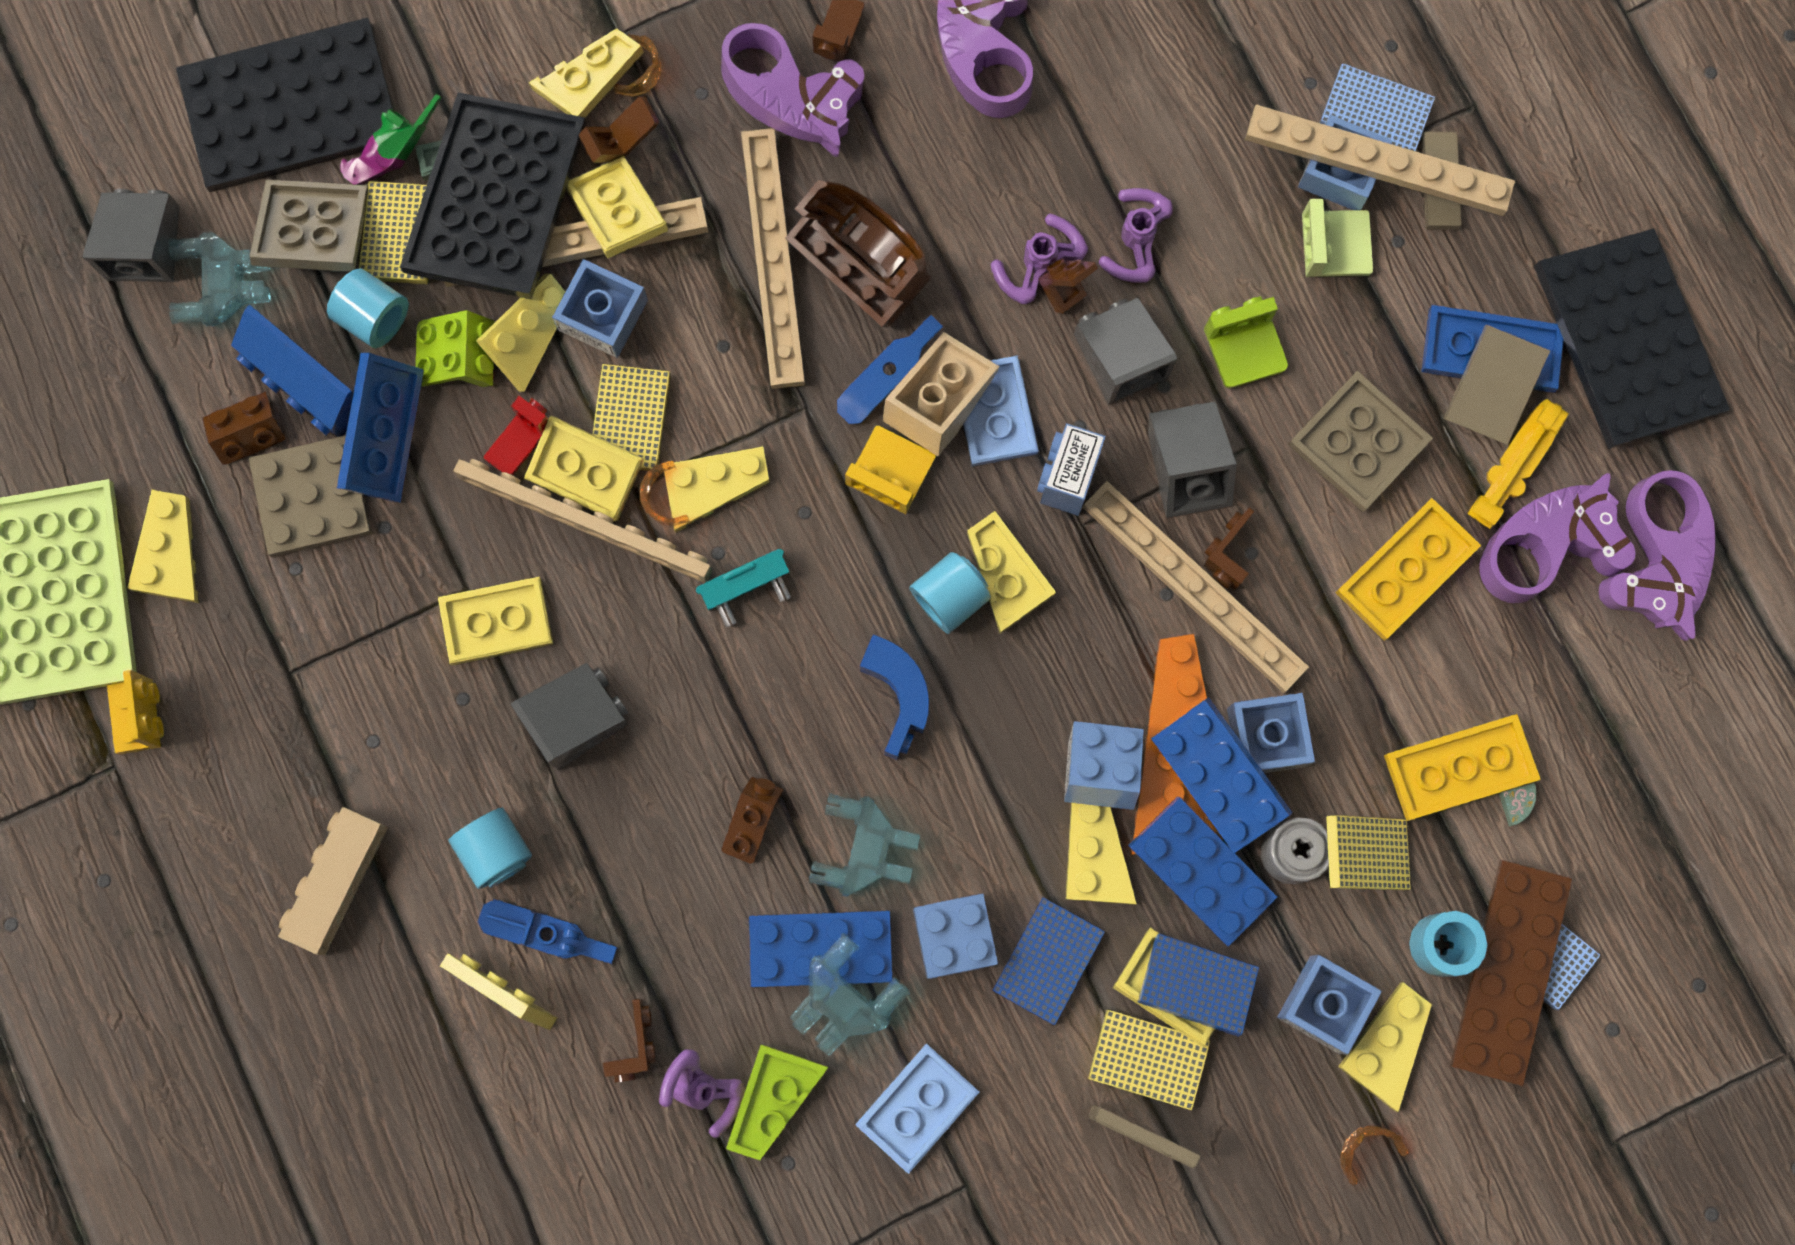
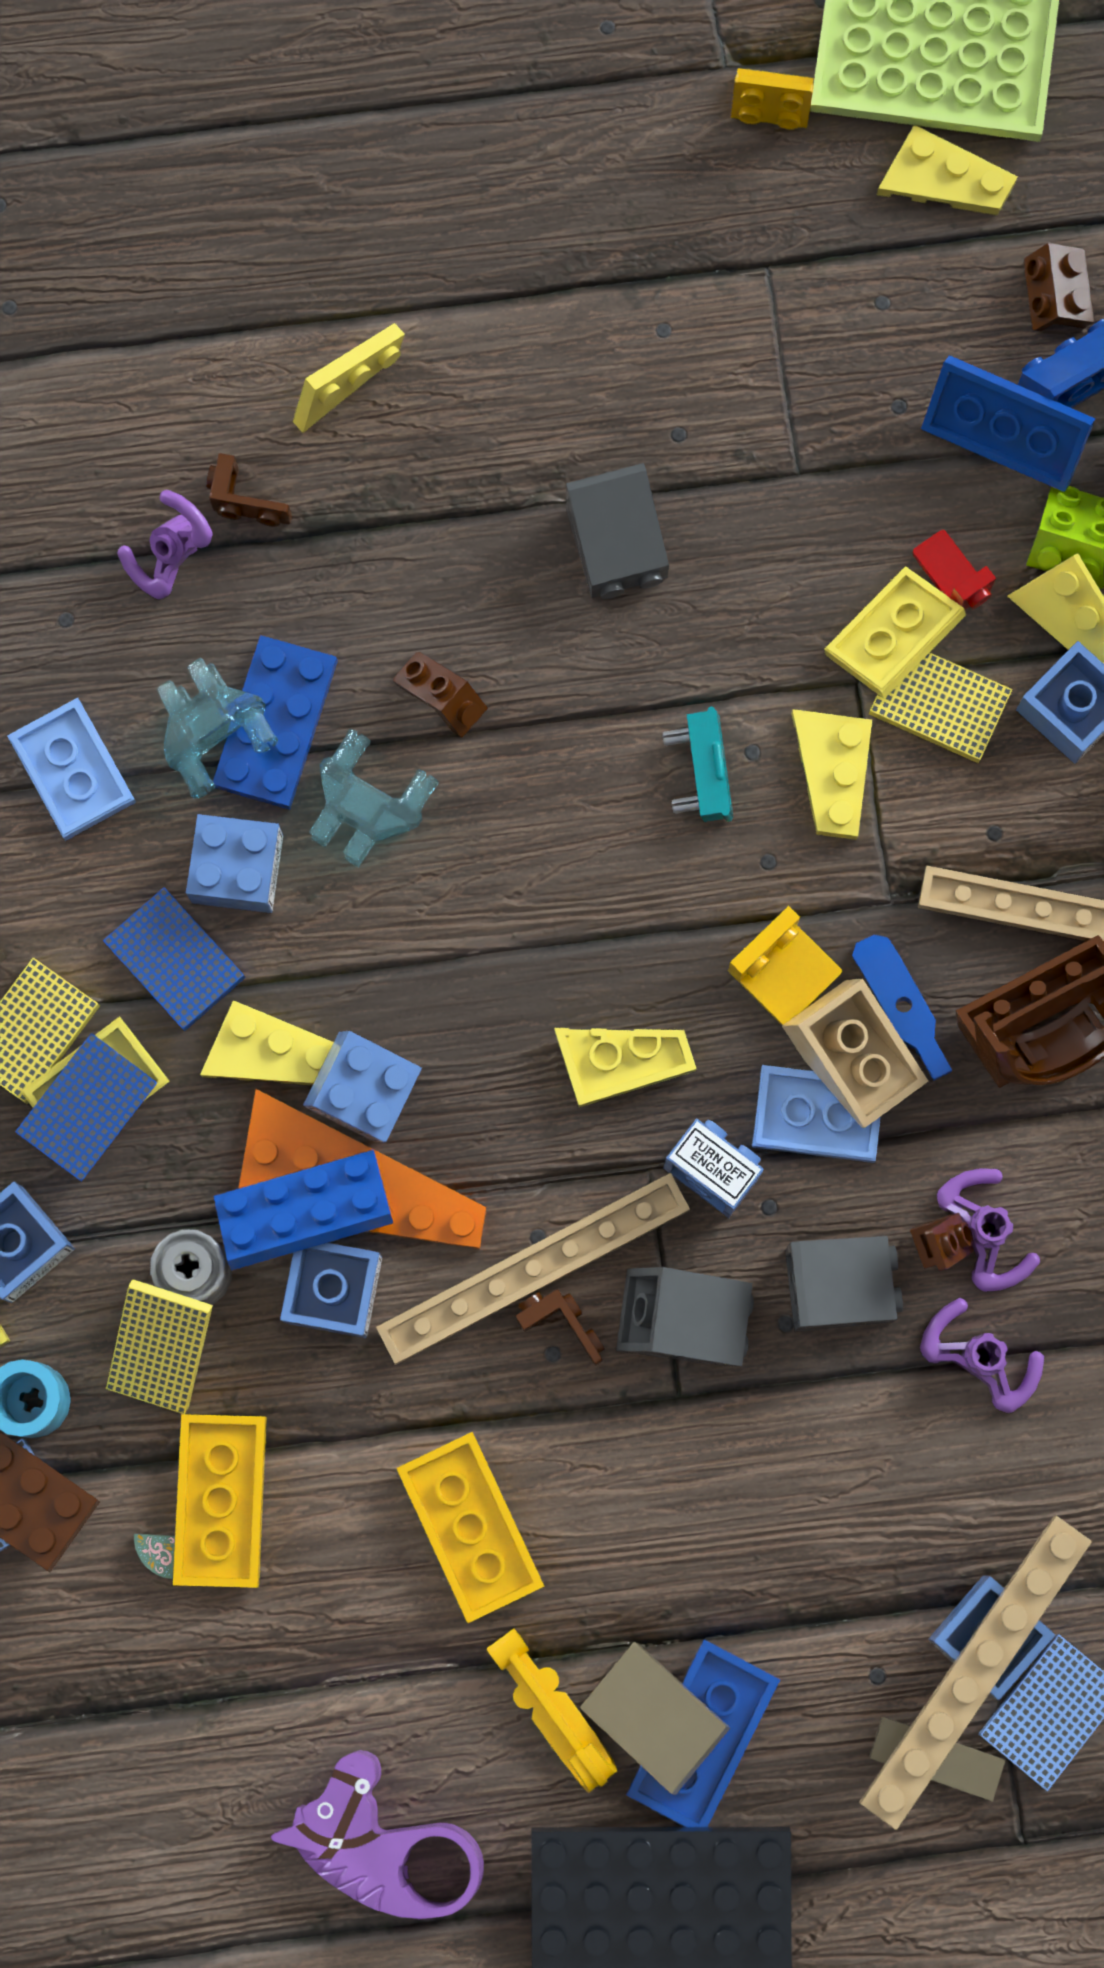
camera: 115 degrees right, 0 degrees up
dark tan plate [249,435,372,558] -> none
tan brick [278,807,388,955] -> none
light yellow tile [438,577,553,665] -> none
medium azure piece [448,807,532,889] -> none
tan plate [453,459,712,583] -> none
blue piece [477,899,617,964] -> none
clear orange helmet [640,461,690,527] -> none
lime wing [726,1044,828,1160] -> none
blue arch [860,634,929,760] -> none
medium azure piece [909,552,991,634] -> none
blue plate [1128,796,1277,946] -> none
lime bracket [1204,297,1288,389] -> none
dark tan plate [1288,371,1433,513] -> none
yellowish green bracket [1302,199,1373,277] -> none
medium lavender animal [1479,473,1635,603] -> none

